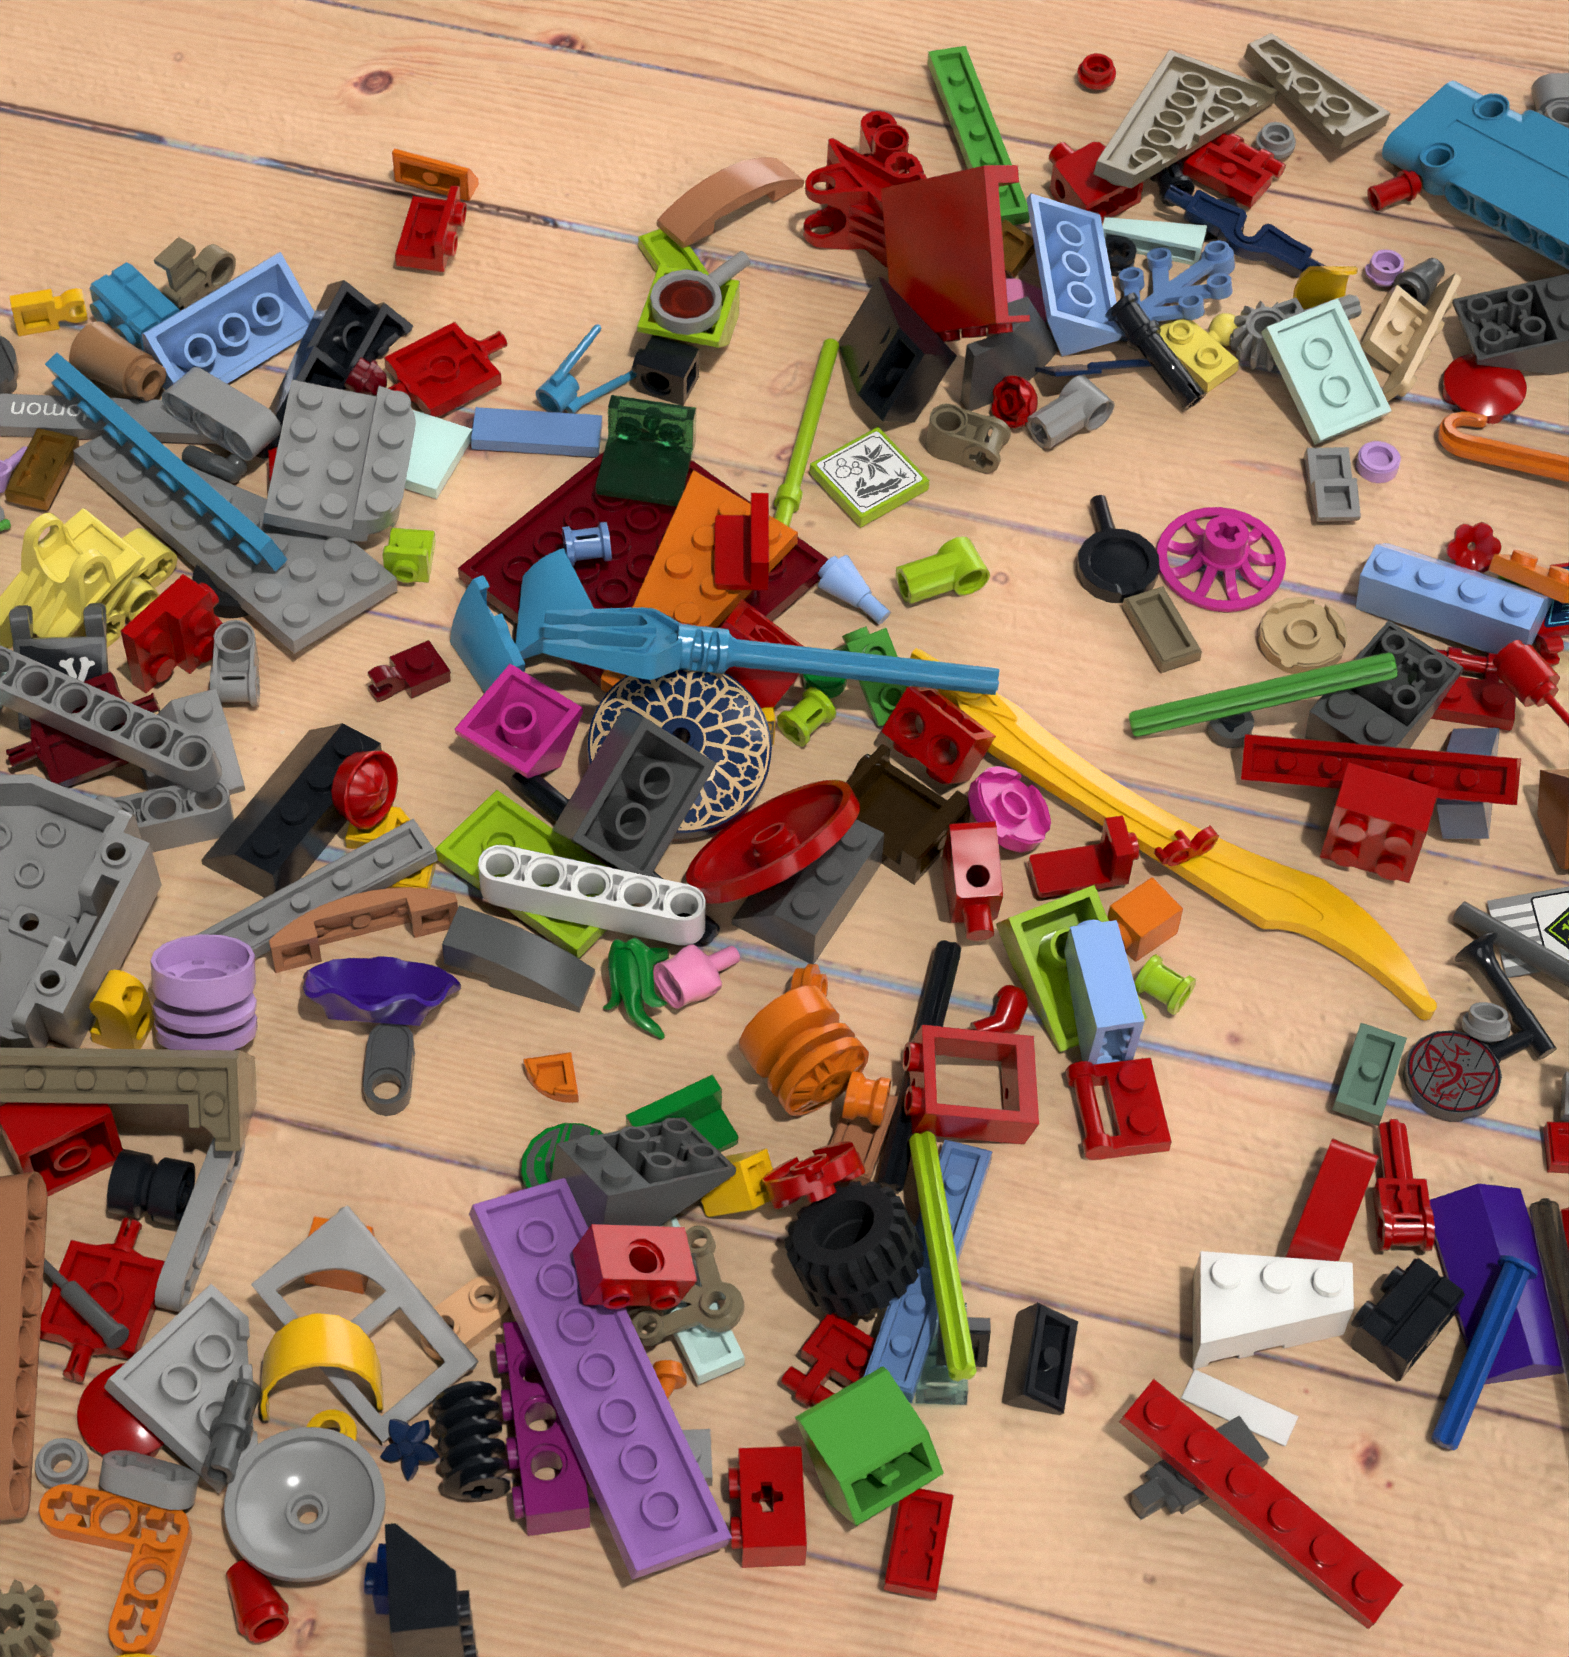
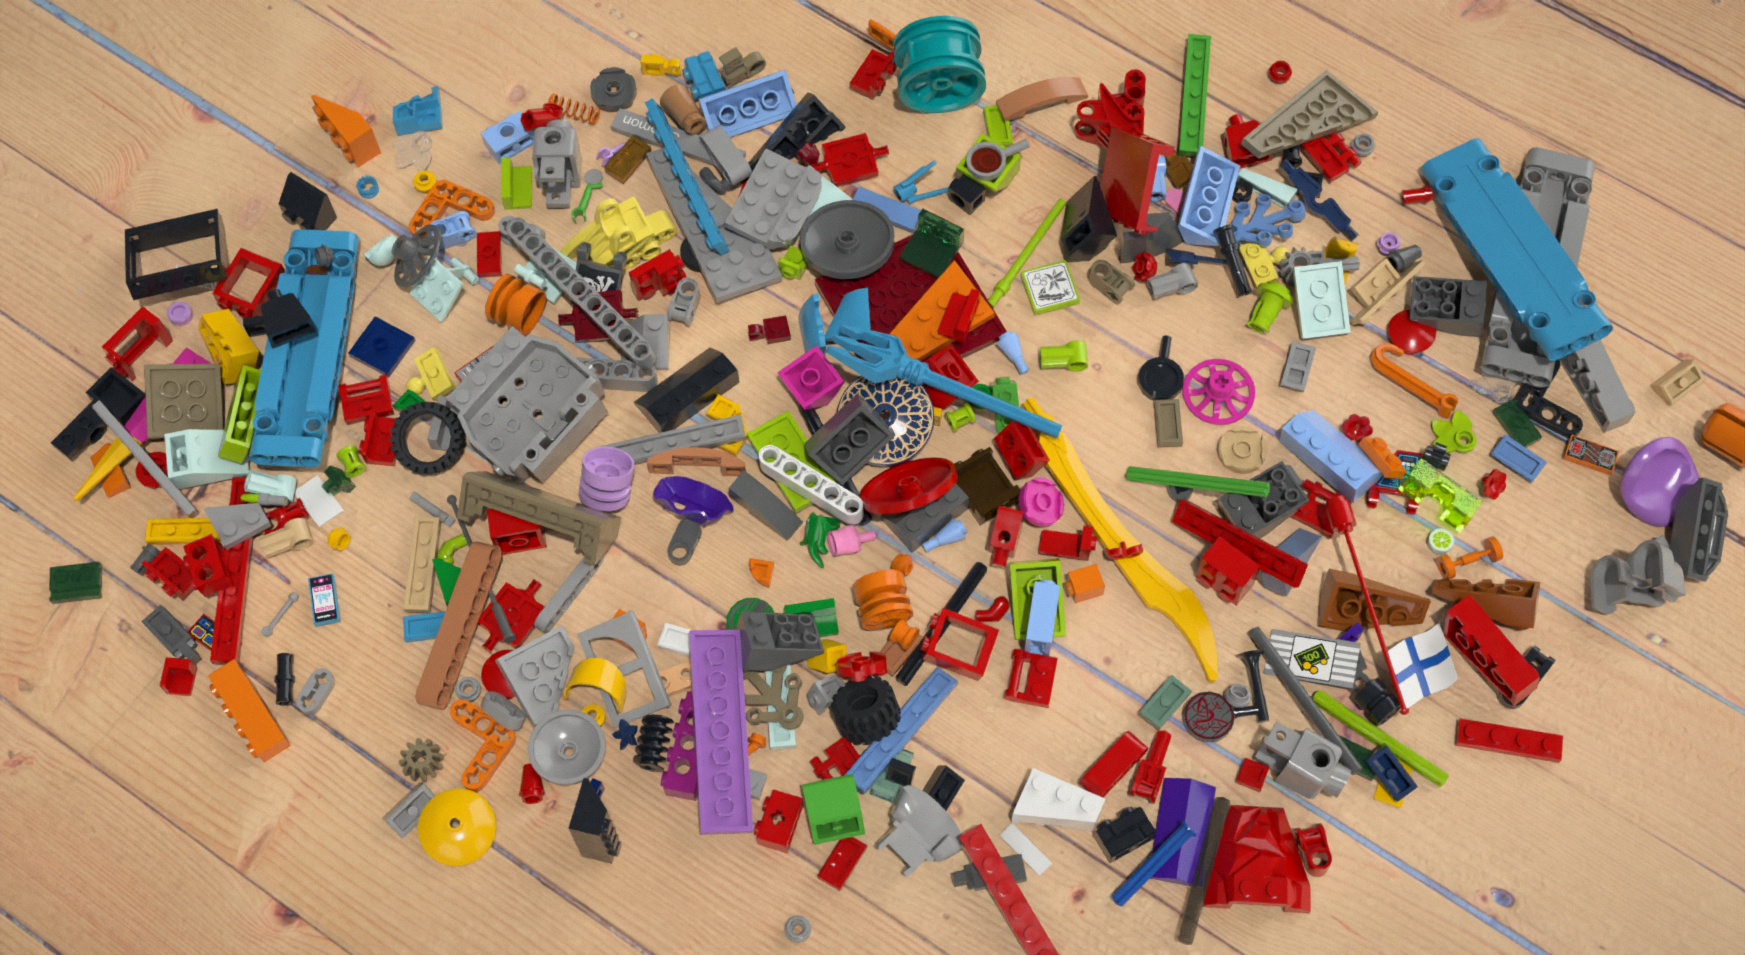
camera: 25 degrees right, 10 degrees up
yellow leg [89,969,155,1049] -> none
black wheel [107,1149,195,1226] -> none
dark grey pin [201,1378,261,1485] -> none
red hat [331,751,398,829] -> none
medium blue bush [562,522,612,566] -> none
red brick [572,1224,697,1310] -> none
lime axle [909,1131,977,1382] -> none
lime bush [1134,954,1196,1015] -> none
dark tan wing [1244,33,1390,150] -> none
lavender tile [1356,441,1401,483] -> none
none -> white tile [657,623,690,657]
none -> dark grey dish [800,200,895,279]
none -> light grey bracket [806,674,846,715]
none -> light grey piece [876,785,963,877]
none -> teal wheel [893,16,986,113]
none -> light blue cone [922,518,967,552]
none -> lime piece [1247,281,1293,334]

